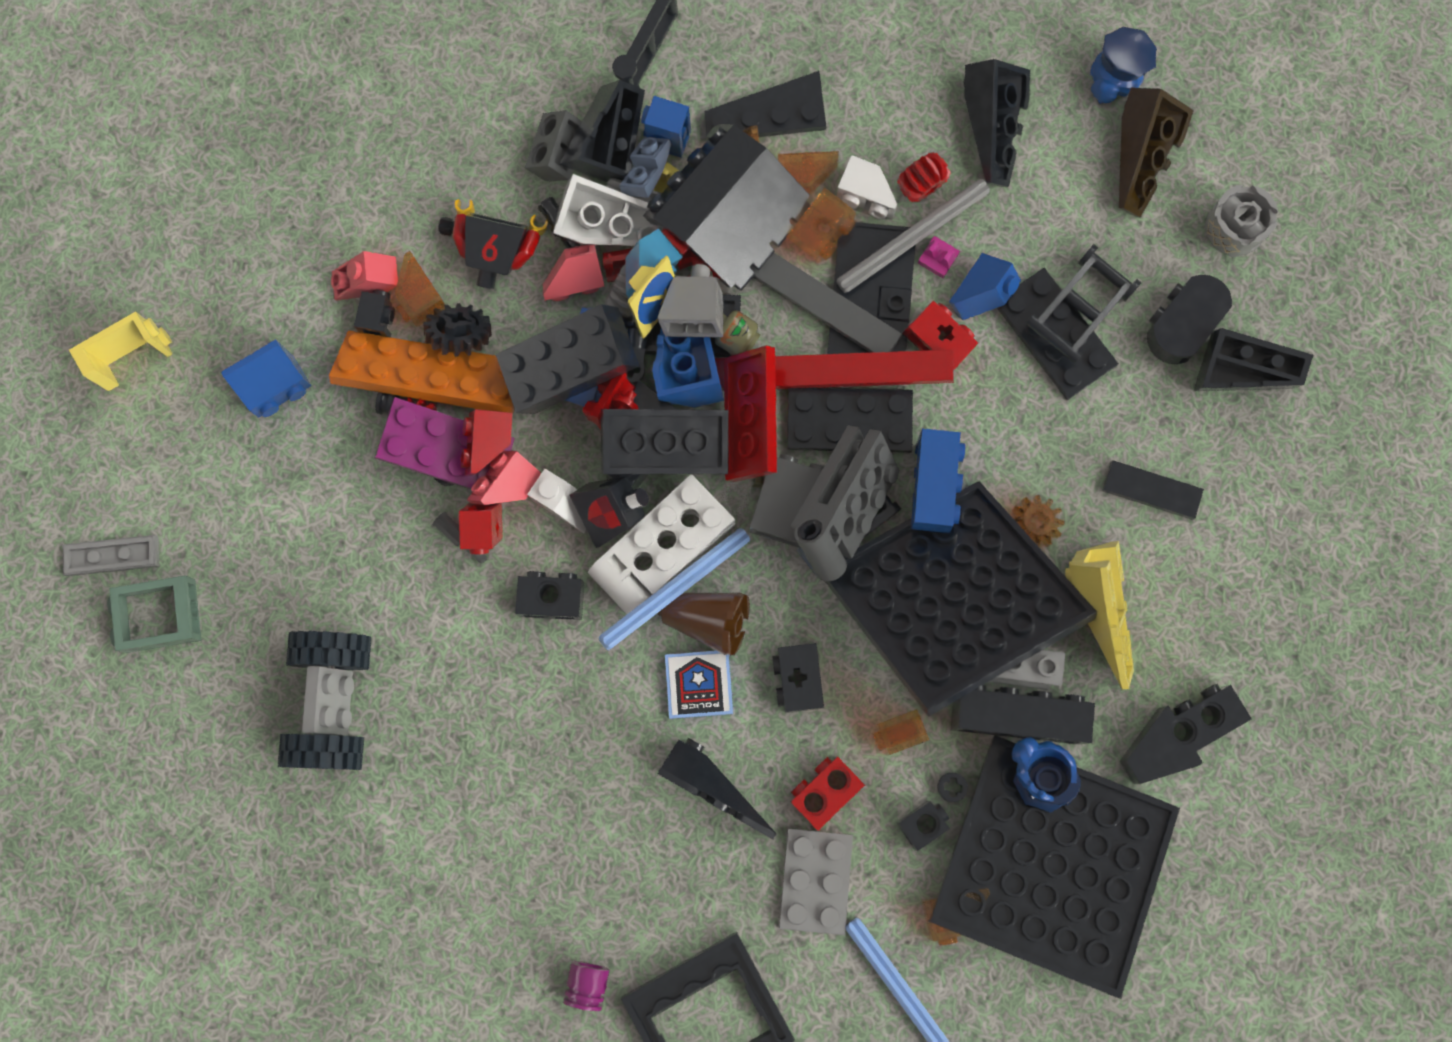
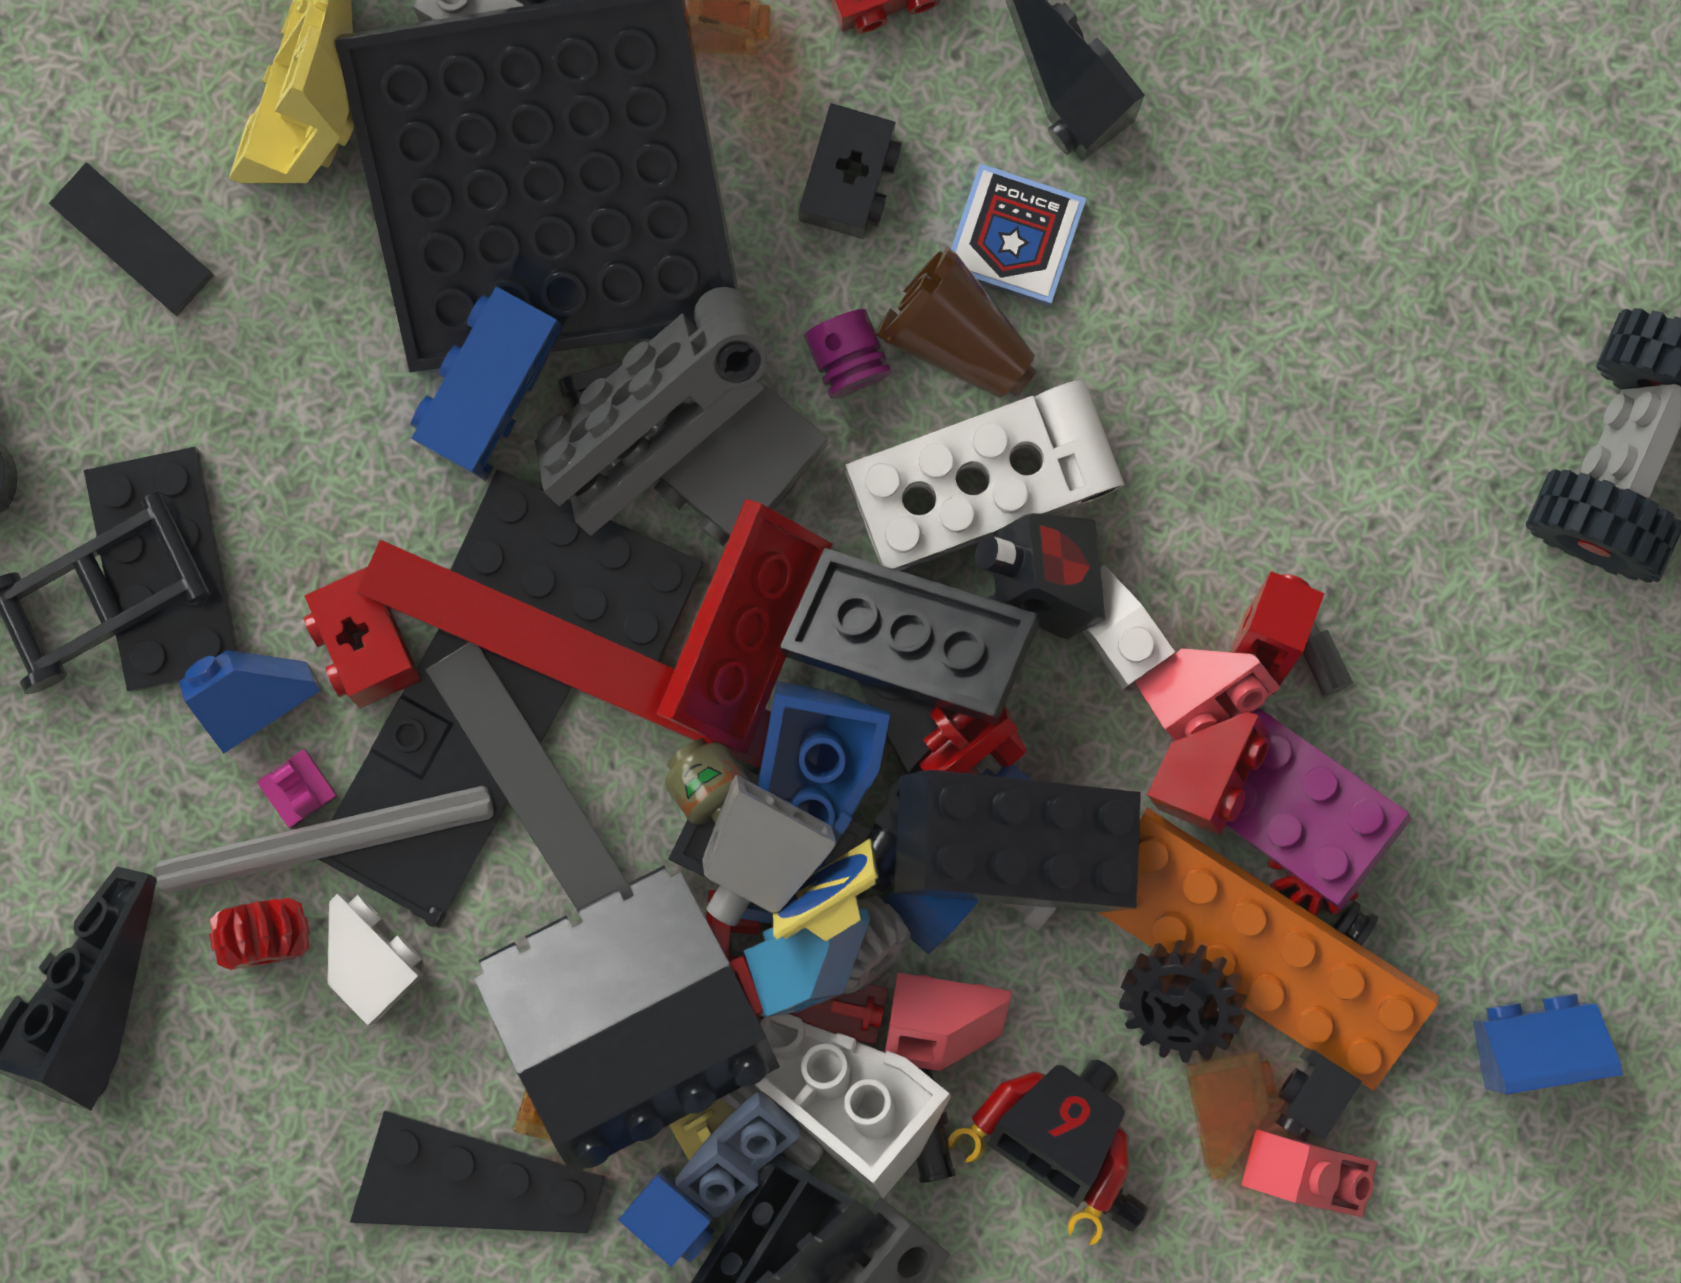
camera: 165 degrees left, 5 degrees up
black brick [515,571,585,620] -> none
light blue axle [598,528,750,650] -> none
clear orange slope [778,151,839,197] -> none
clear orange brick [787,187,857,263] -> none
clear orange gear [1012,495,1065,547] -> none
none -> magenta piece [804,309,892,399]

